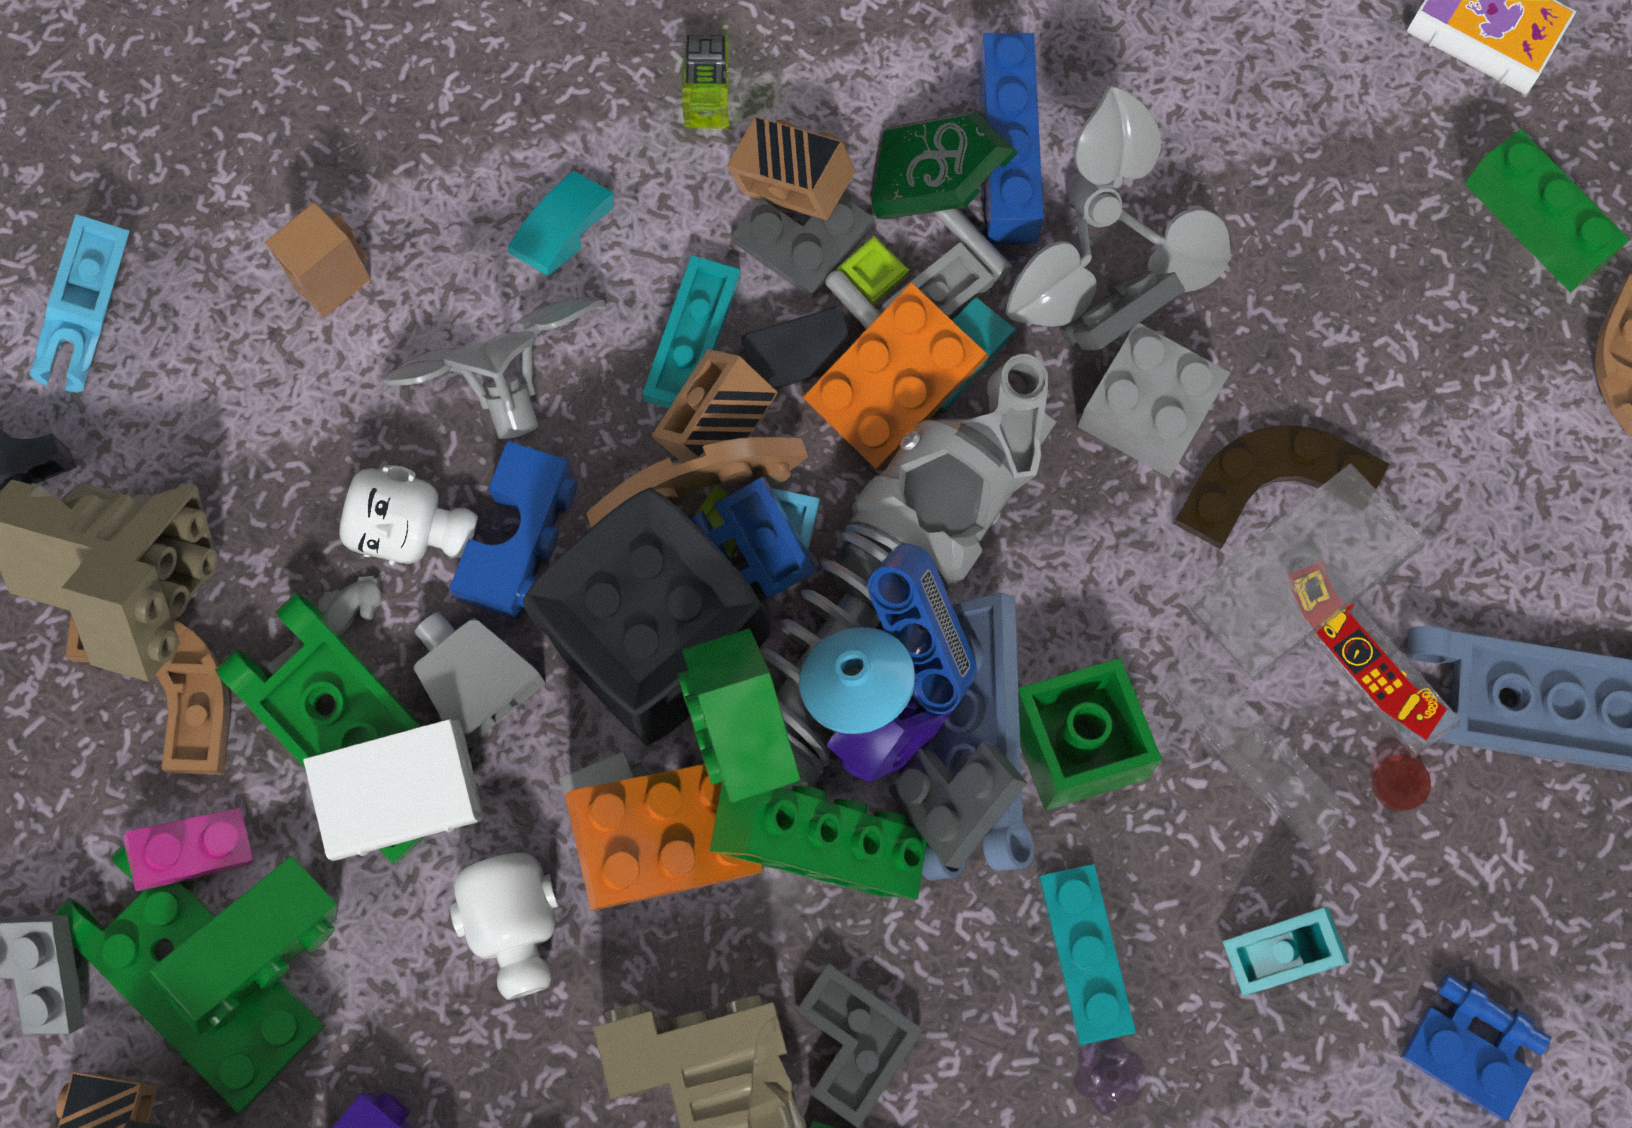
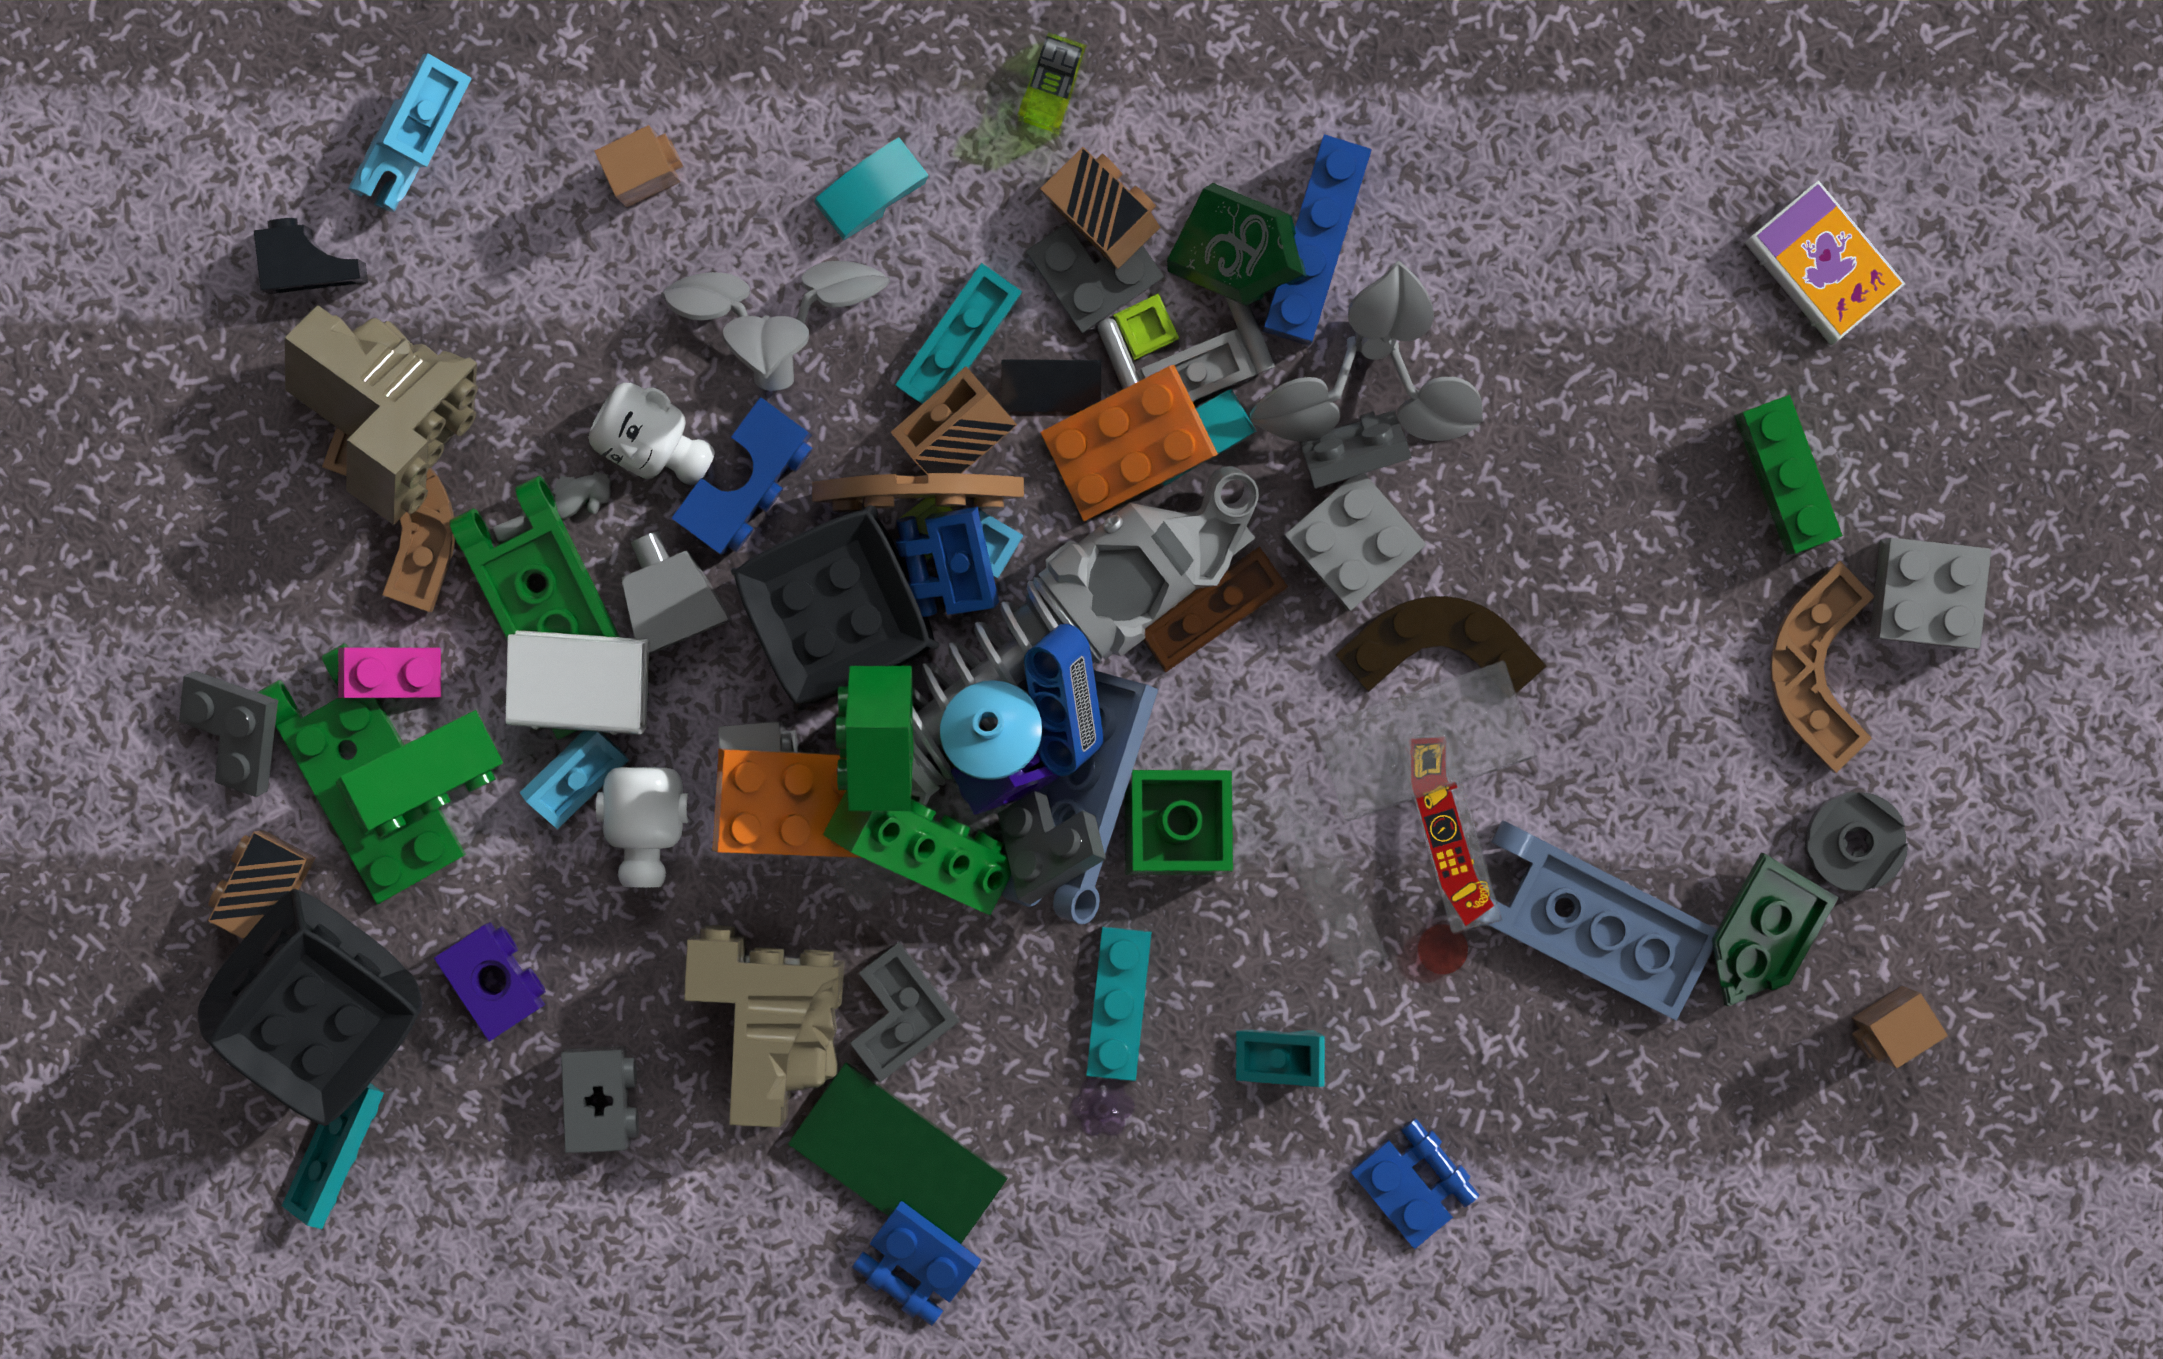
camera: 20 degrees right, 15 degrees up
none -> medium azure plate [520,731,629,829]
none -> reddish brown tile [1143,546,1288,673]

